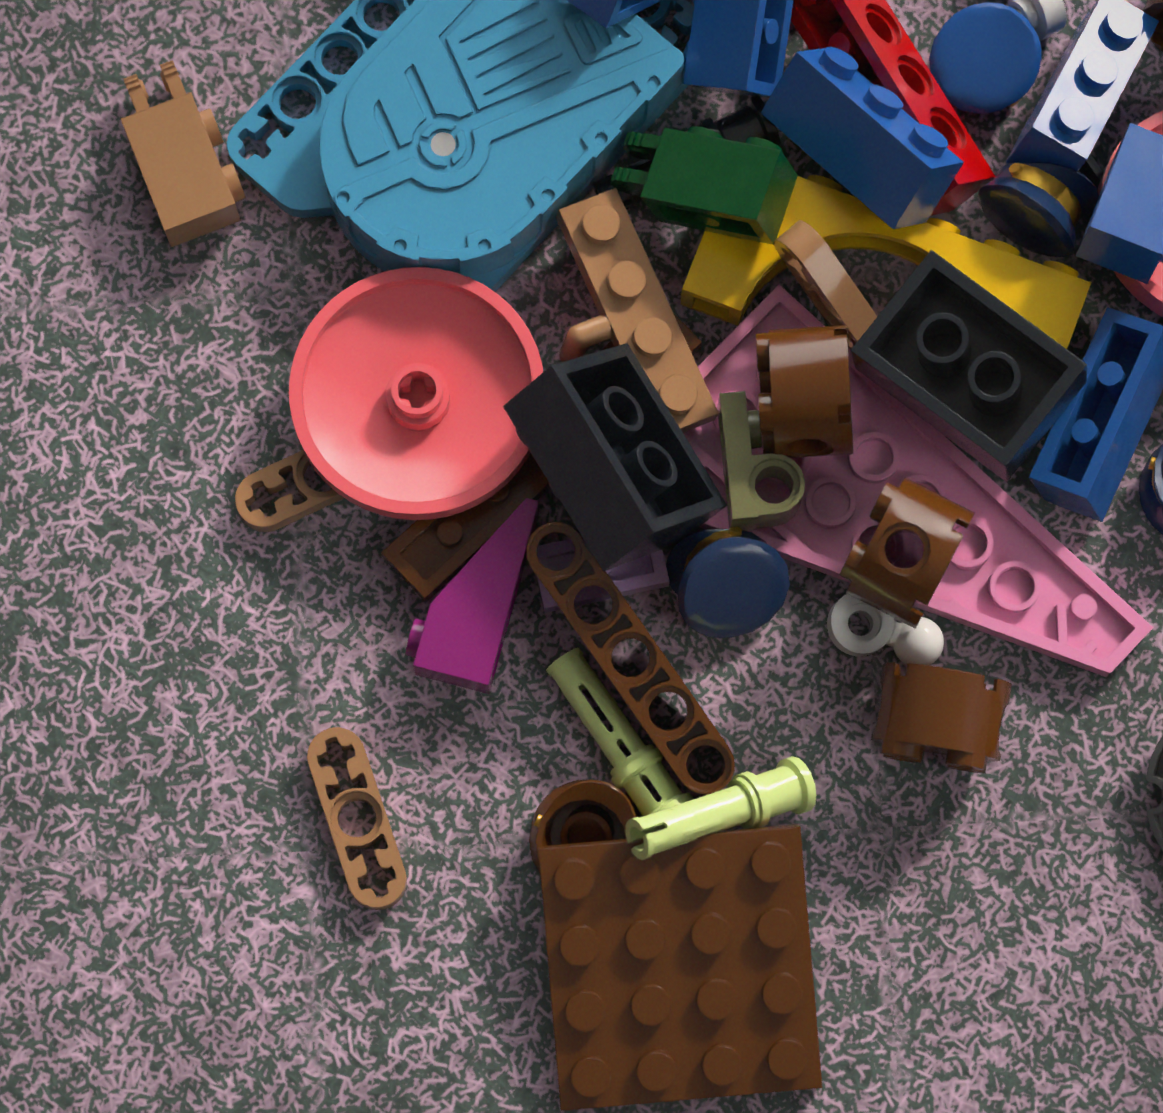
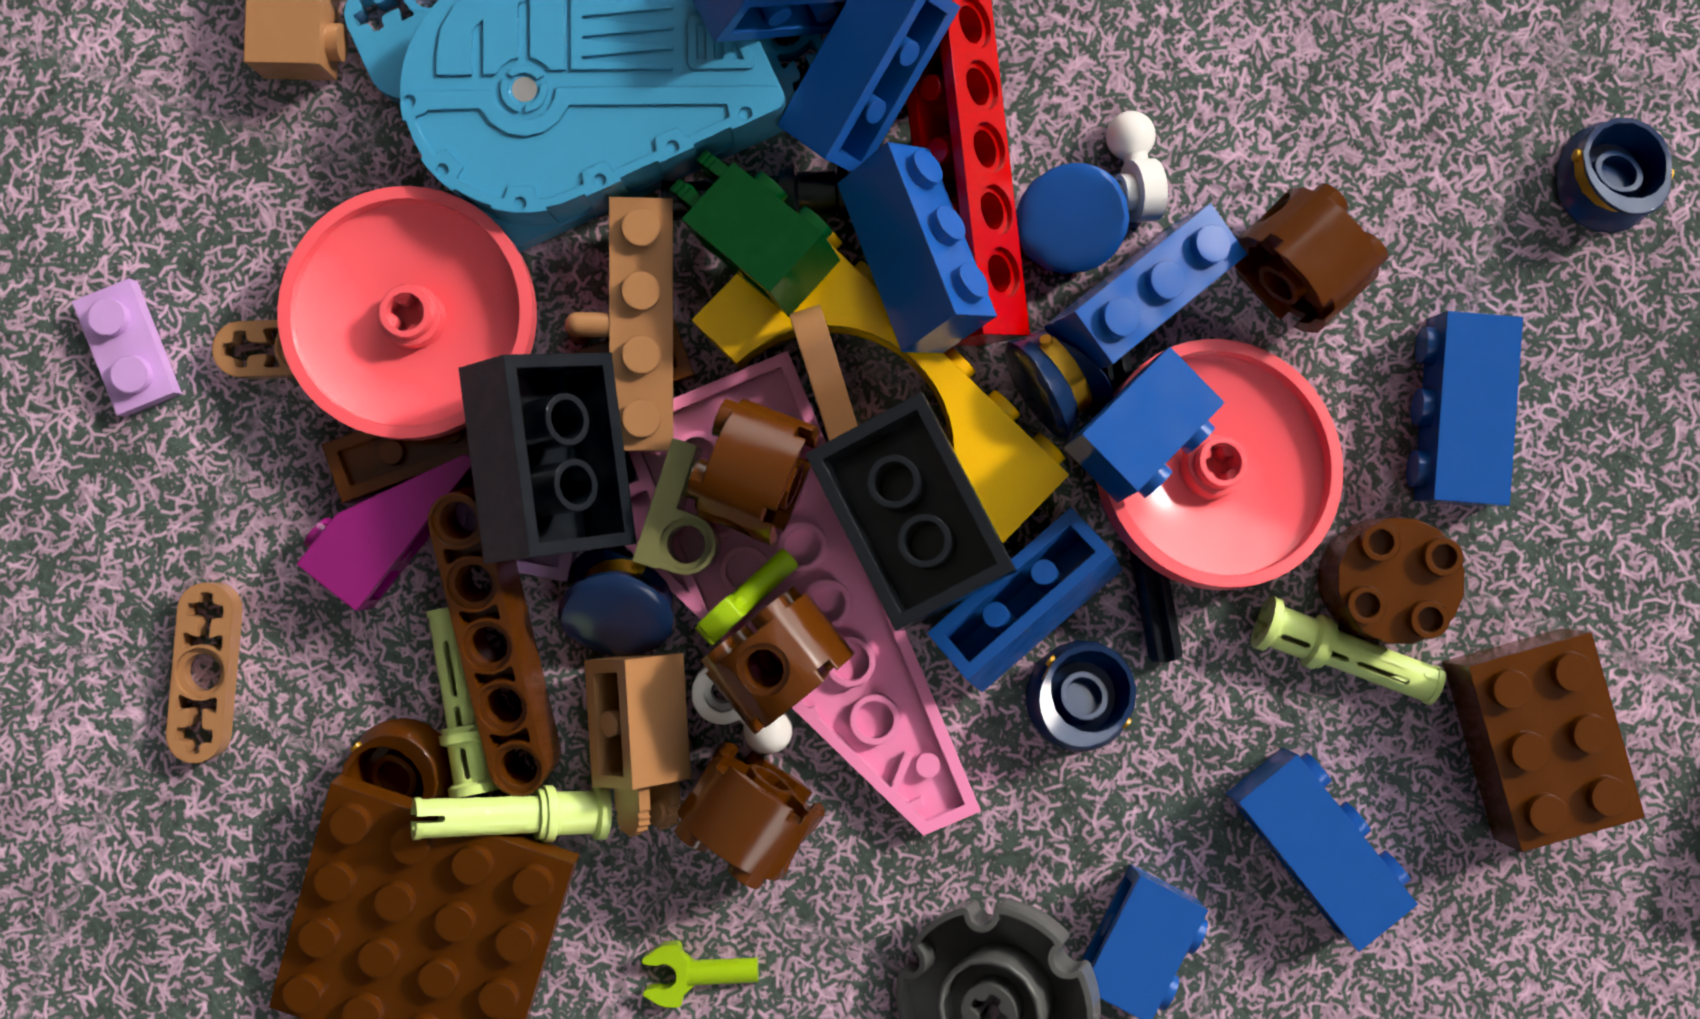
camera: 25 degrees right, 10 degrees up
none -> lavender plate [72,278,182,417]
none -> medium nougat hinge [584,653,691,837]
none -> lime bar [642,940,759,1008]
none -> lime bar [695,548,798,647]

